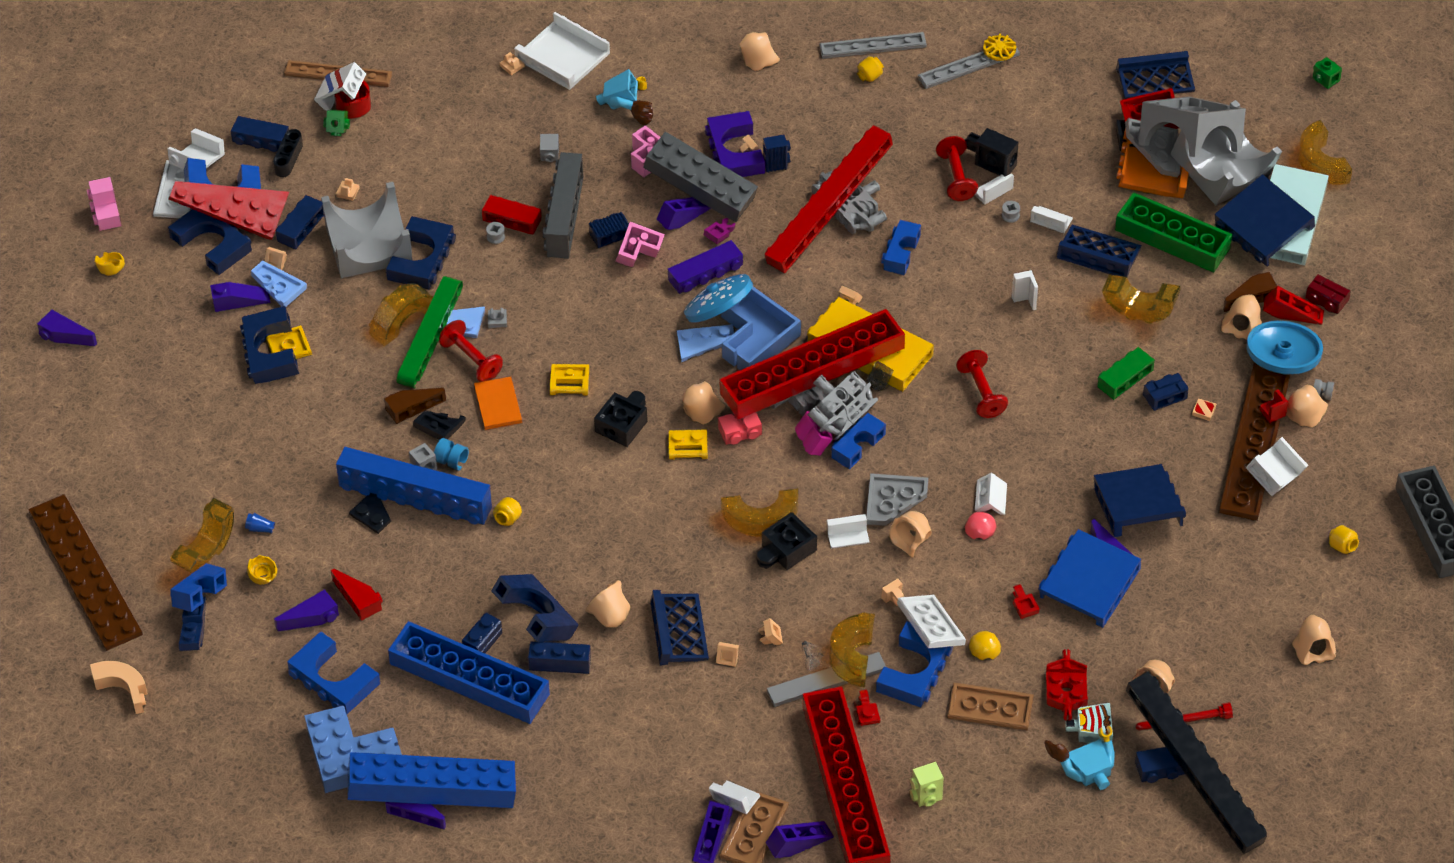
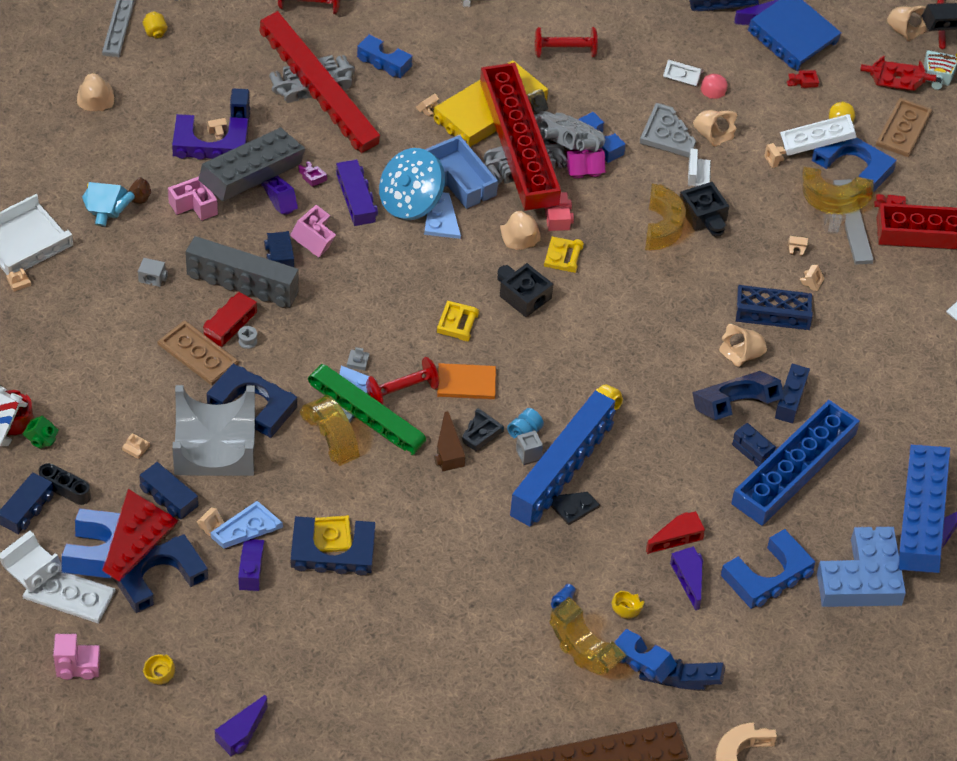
camera: 80 degrees left, 0 degrees up
none -> medium nougat tile [157,320,239,385]

